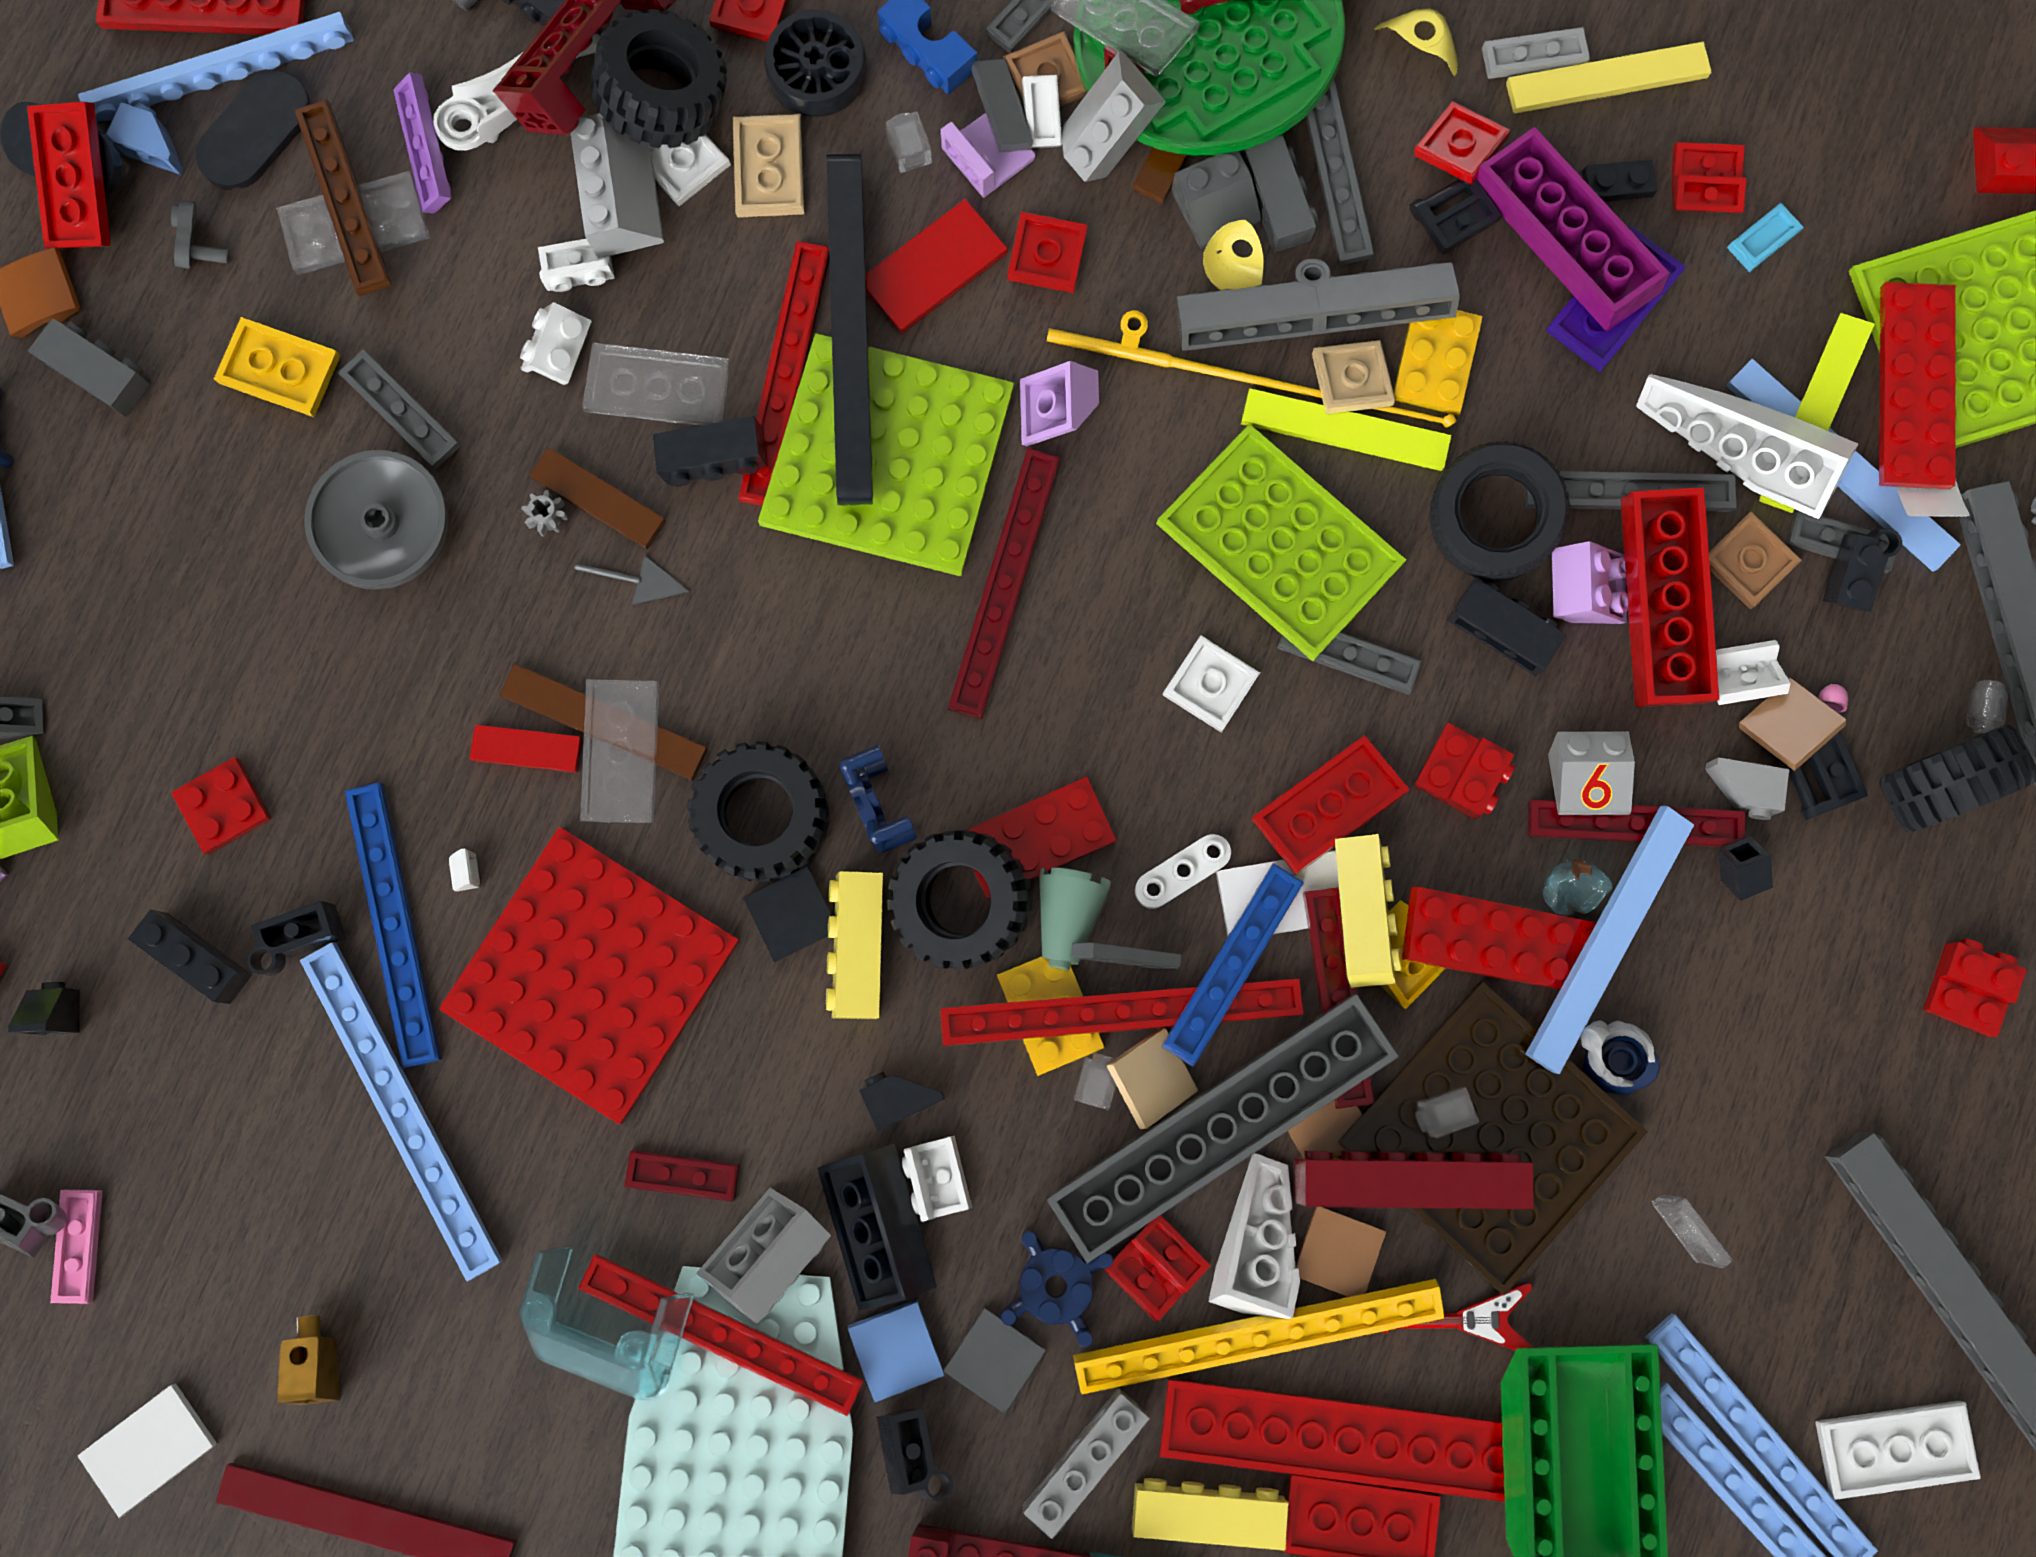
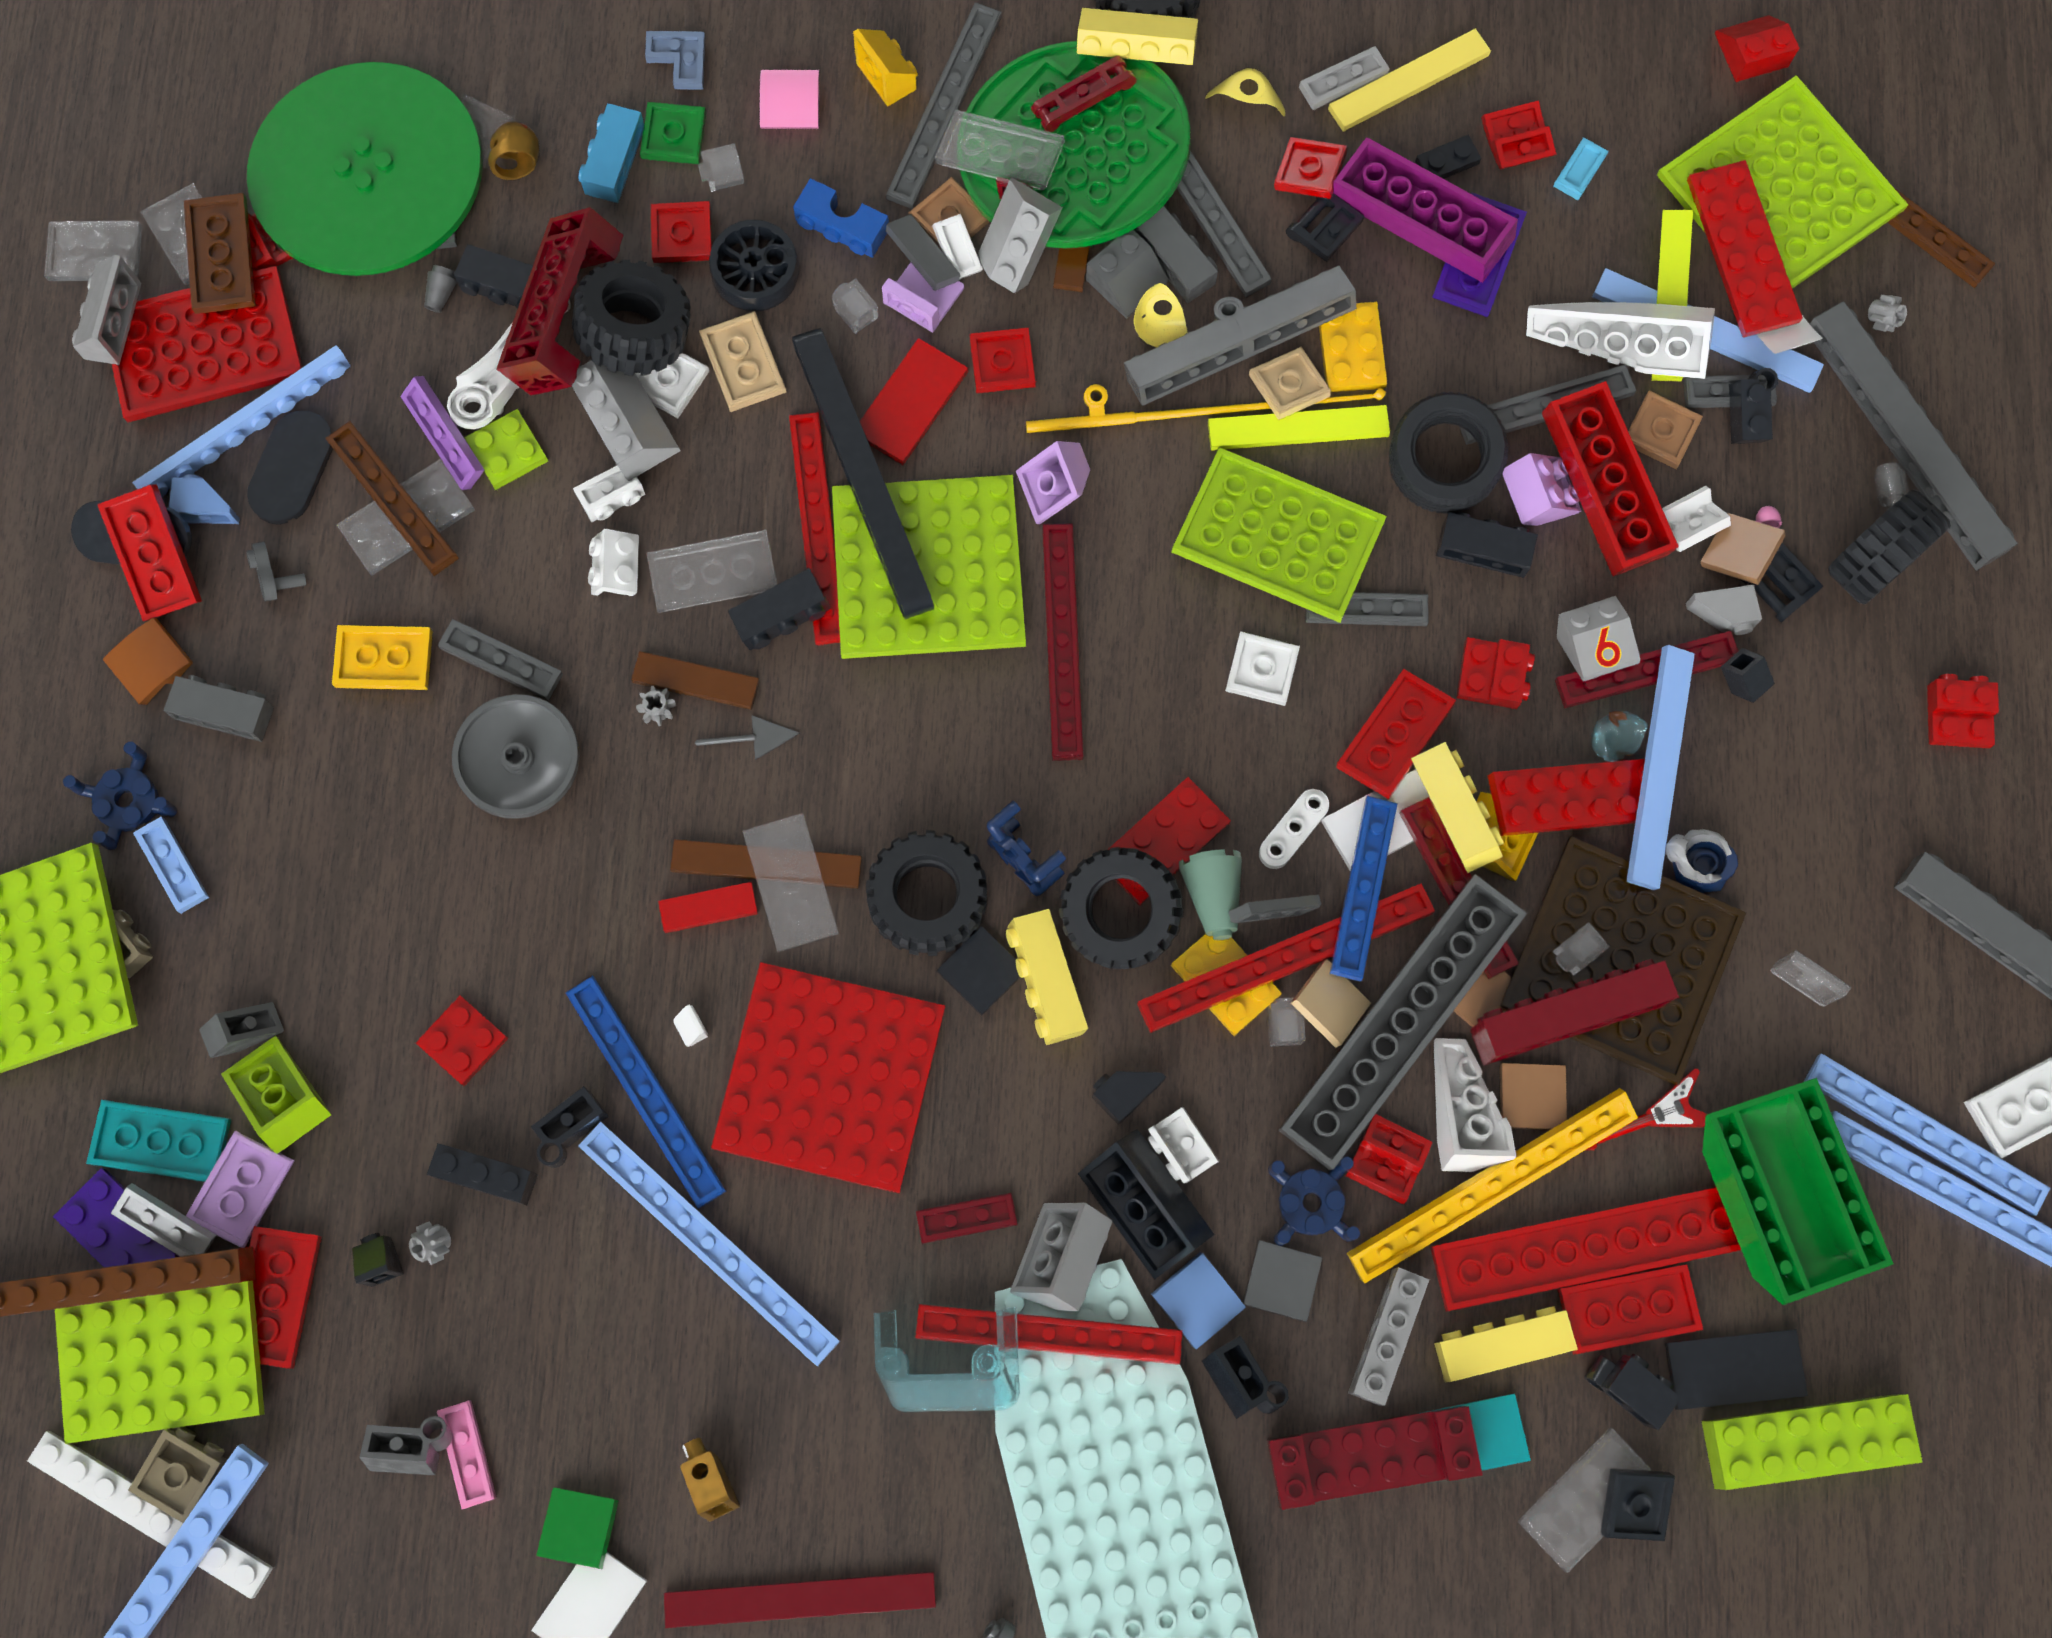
camera: 20 degrees left, 5 degrees down
none -> light grey gear [409,1221,451,1265]
none -> lime plate [464,409,548,490]
none -> green tile [536,1487,619,1569]

